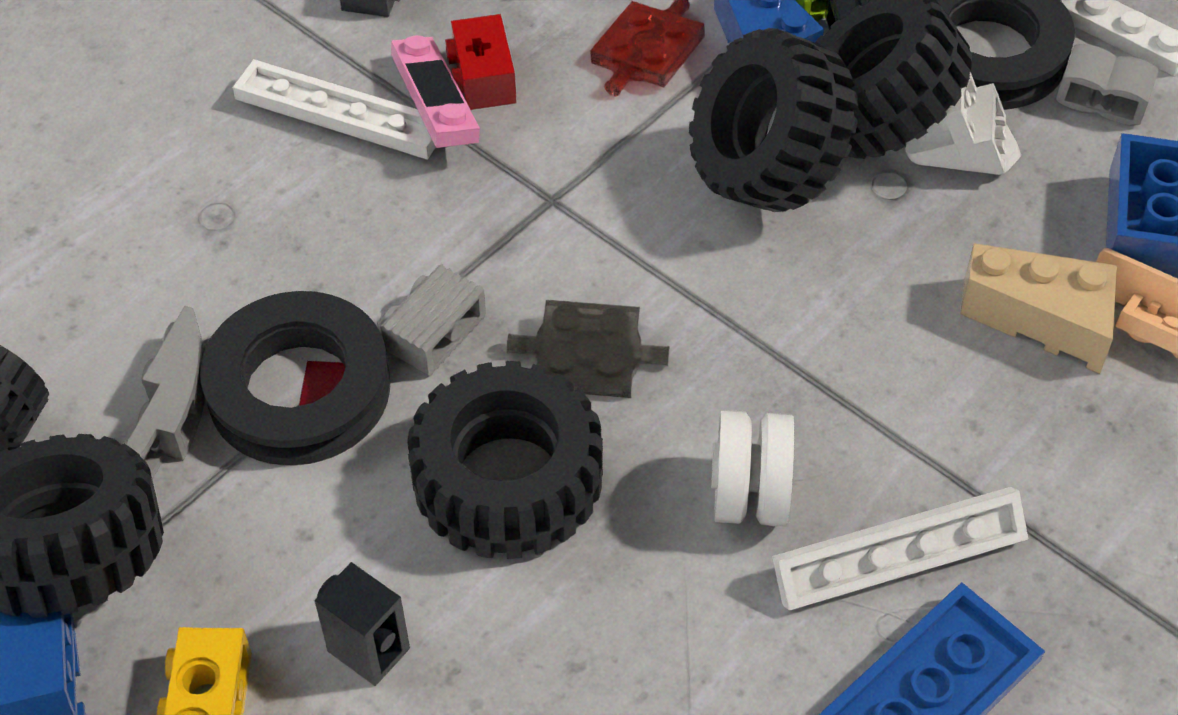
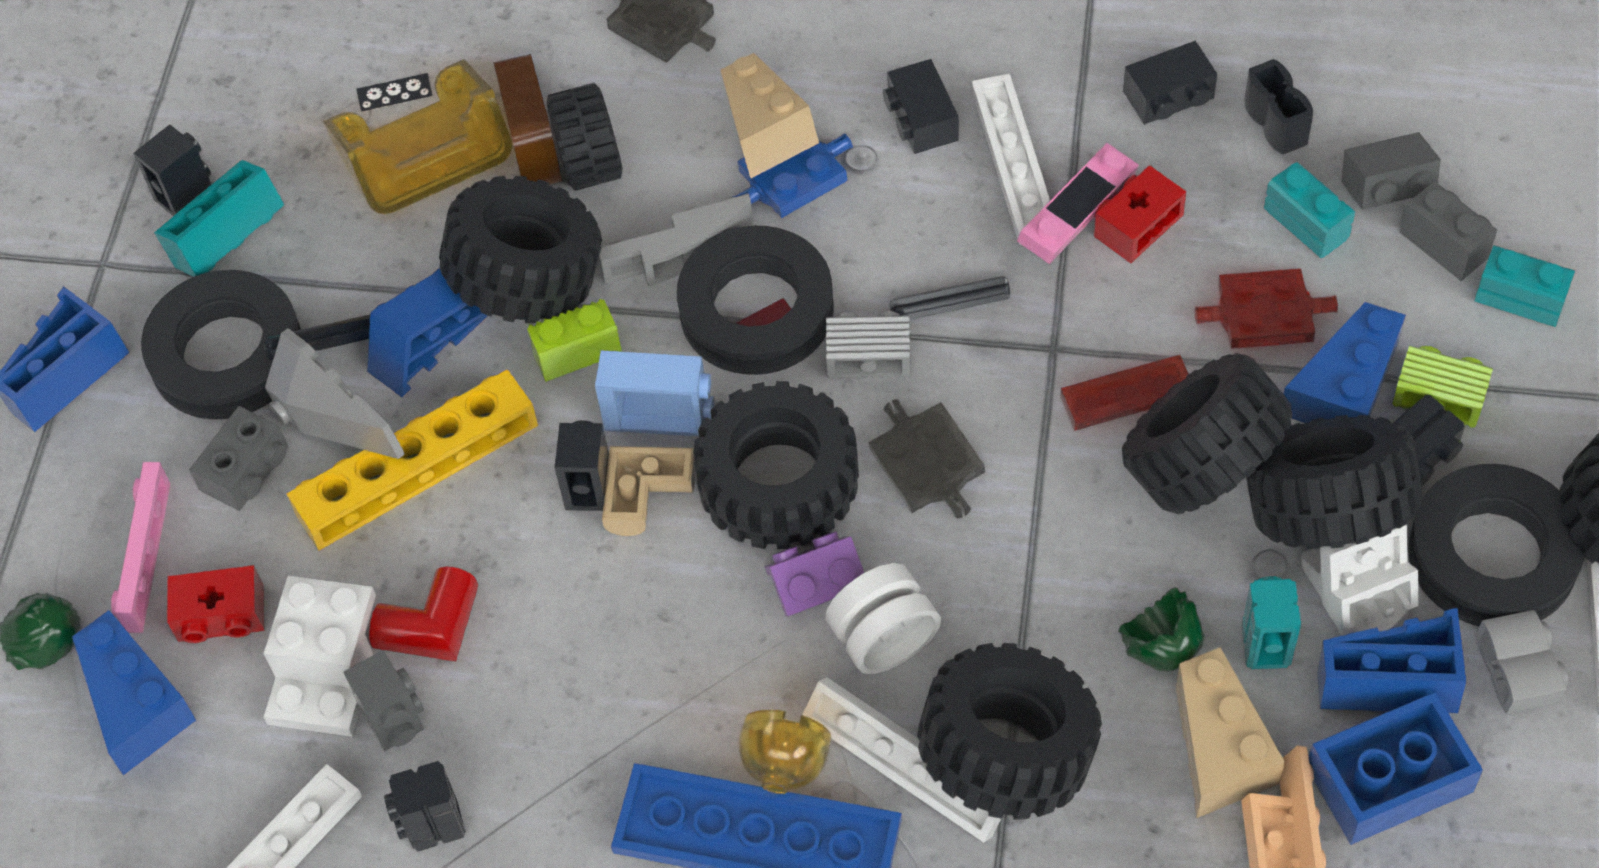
camera: 60 degrees right, 5 degrees up
none -> lime brick [527,299,622,382]
none -> light blue window [595,350,715,437]
none -> tan brick [602,446,696,536]
none -> tan wedge [720,53,819,178]
none -> blue plate [732,133,853,218]
none -> clear yellow cylinder [739,710,831,794]
none -> medium lavender bracket [765,531,864,616]
none -> black brick [883,59,959,154]
none -> black axle [890,276,1010,320]
none -> black tyre [917,643,1102,820]
none -> clear red plate [1060,354,1189,431]
none -> dark green hair [1118,587,1204,672]
none -> teal brick [1241,576,1301,670]
none -> blue wedge [1317,608,1466,713]

